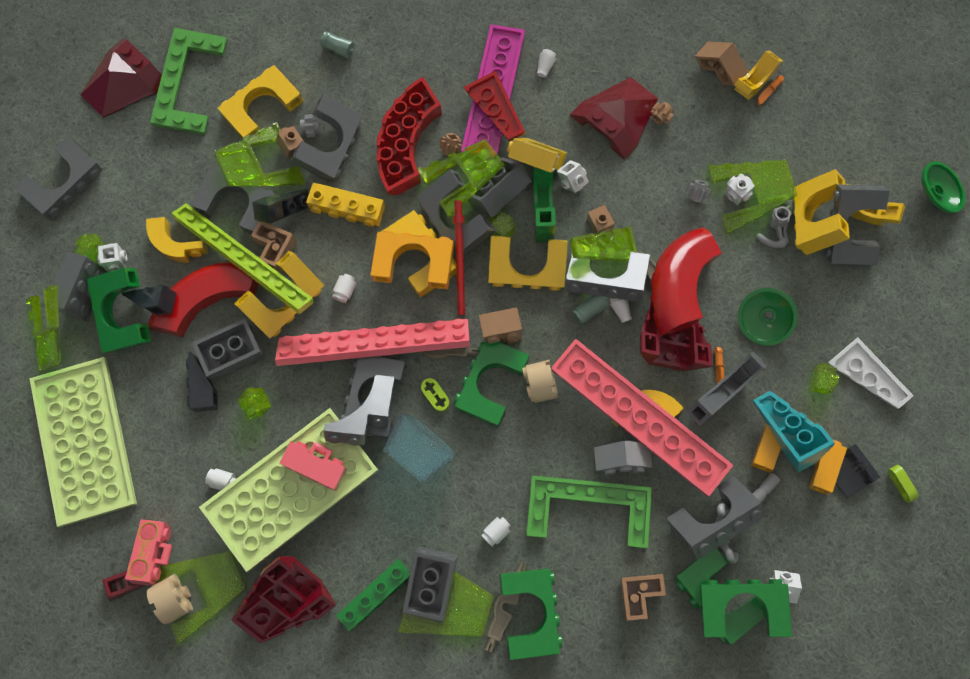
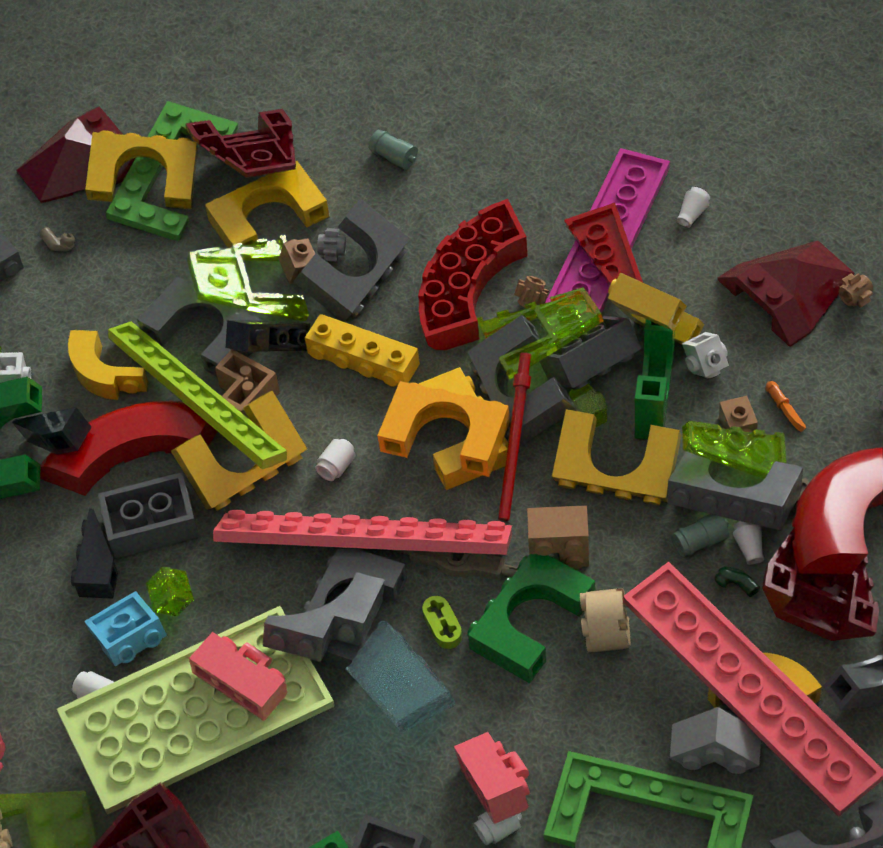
camera: 10 degrees right, 20 degrees down
none -> dark tan arm [39,227,75,252]
none -> medium azure plate [84,591,167,666]
none -> yellow arch [85,131,198,209]
none -> dark red wedge [185,109,296,178]
none -> coral piece [454,732,530,824]
none -> dark green arm [715,566,760,597]
none -> orange piece [765,381,806,432]

